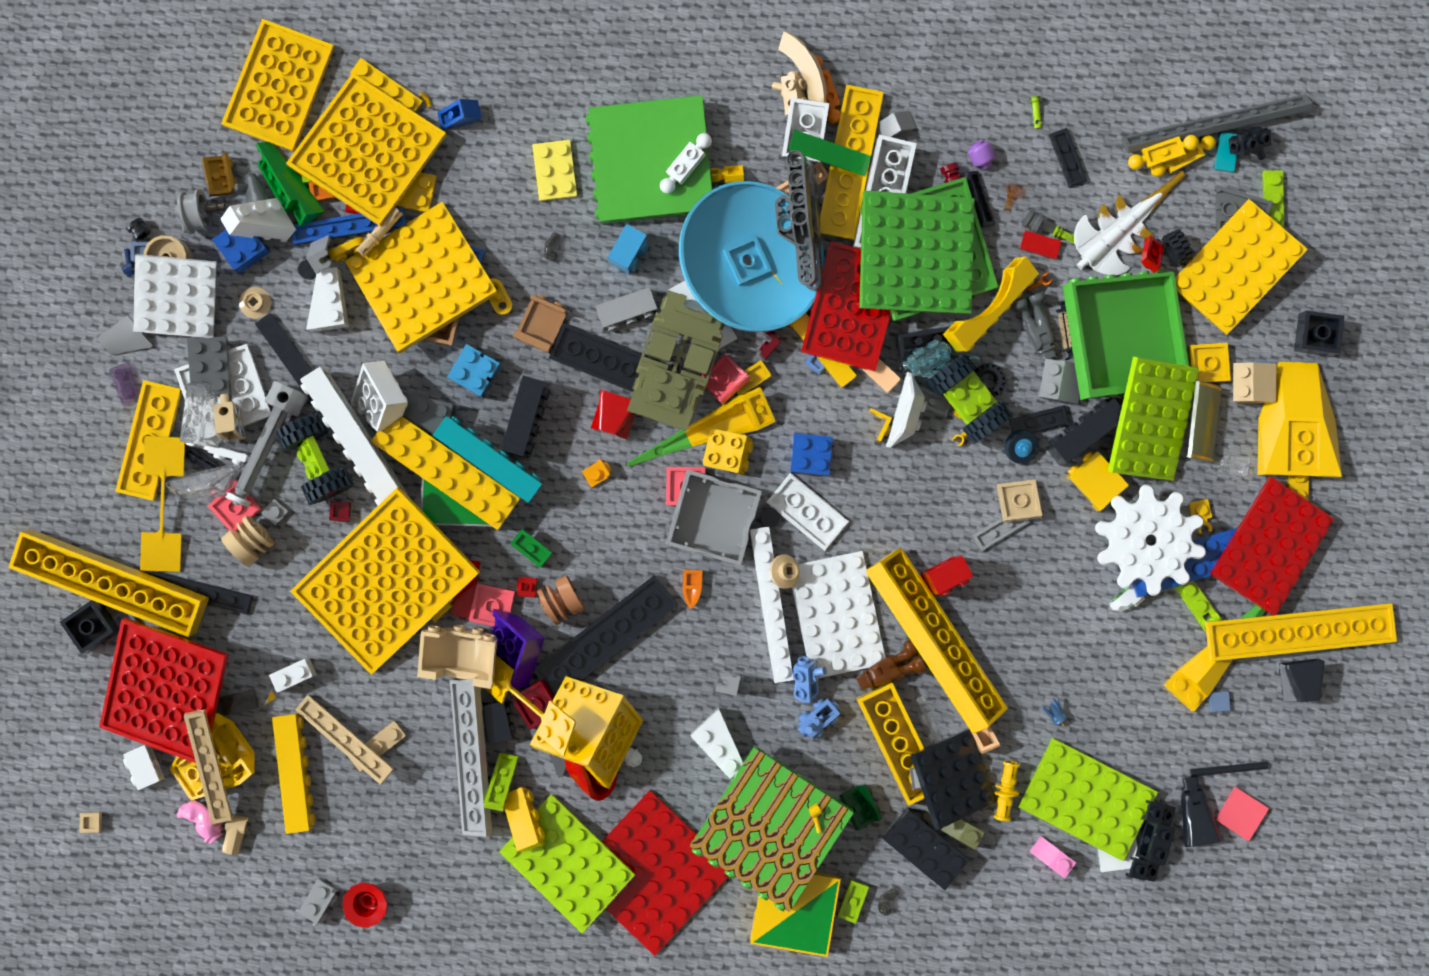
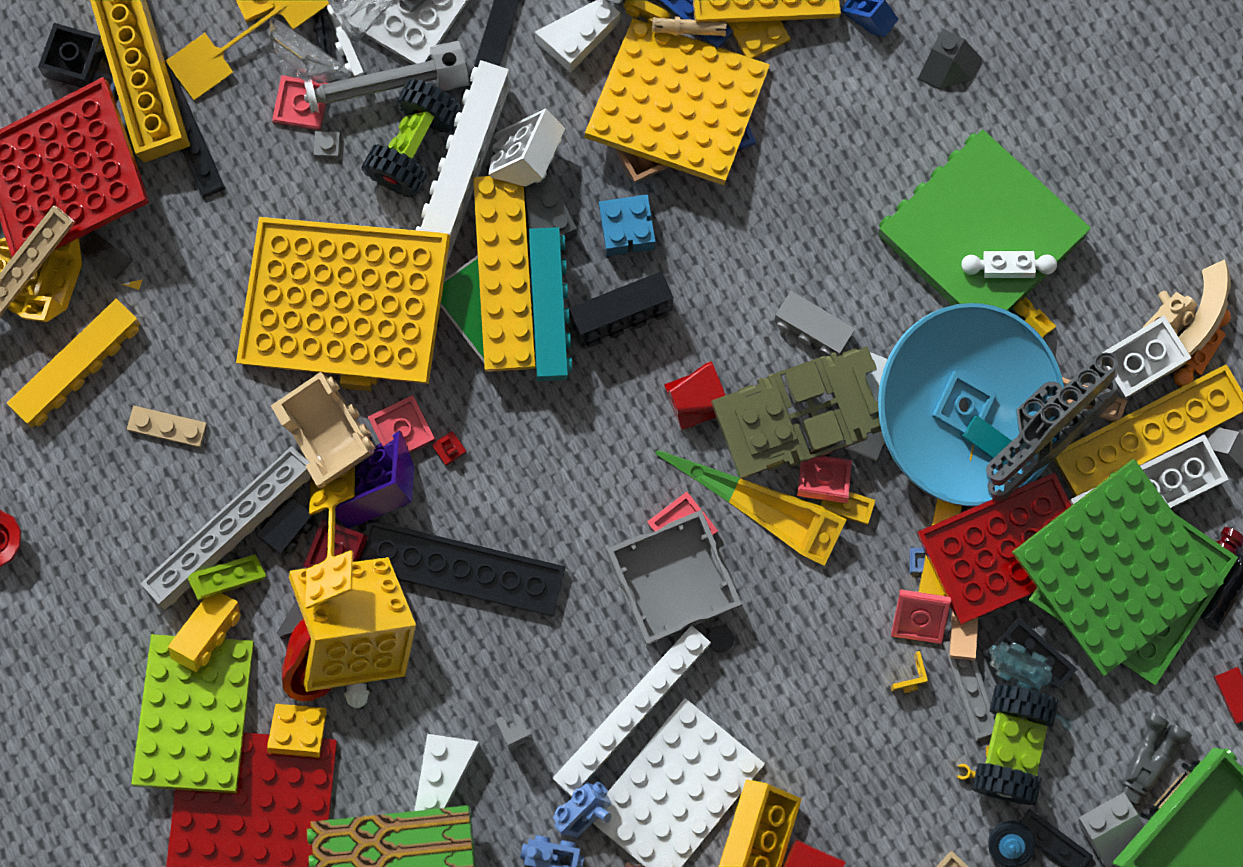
camera: 55 degrees right, 10 degrees down
tan torso [214,394,246,442] -> none
tan wheel [221,515,275,567] -> none
white brick [269,658,317,693] -> none
tan plate [295,695,395,784] -> none
dark red plate [329,501,351,522] -> none
red tile [451,560,481,618] -> none
yellow plate [489,278,512,315] -> none
green panel [510,529,552,568] -> none
medium nougat panel [513,294,568,354] -> none
light yellow plate [532,140,577,201] -> none
nougat wheel [537,575,586,626] -> none
clear smoke arm [544,232,561,262] -> none
black plate [549,323,670,392] -> none
light orange bracket [582,459,612,488] -> none
dark azure brick [607,224,649,275] -> none
orange plate [682,570,703,609] -> none
yellow bracket [703,429,754,476] -> none
dark red bracket [759,331,781,360] -> none
white tile [766,473,849,551] -> none
tan piece [770,554,800,589] -> none
green sticker [788,129,871,176] -> none
blue brick [790,433,833,476] -> none
white wedge [886,372,927,447] -> none
yellow arch [943,256,1039,352] -> none
black tyre [974,363,1006,397] -> none
orange hand [1027,272,1053,292] -> none
none -> yellow plate [267,704,327,758]
none -> coral tile [891,590,951,644]
none -> dark grey slope [918,29,983,89]
none -> teal tile [961,416,1012,464]

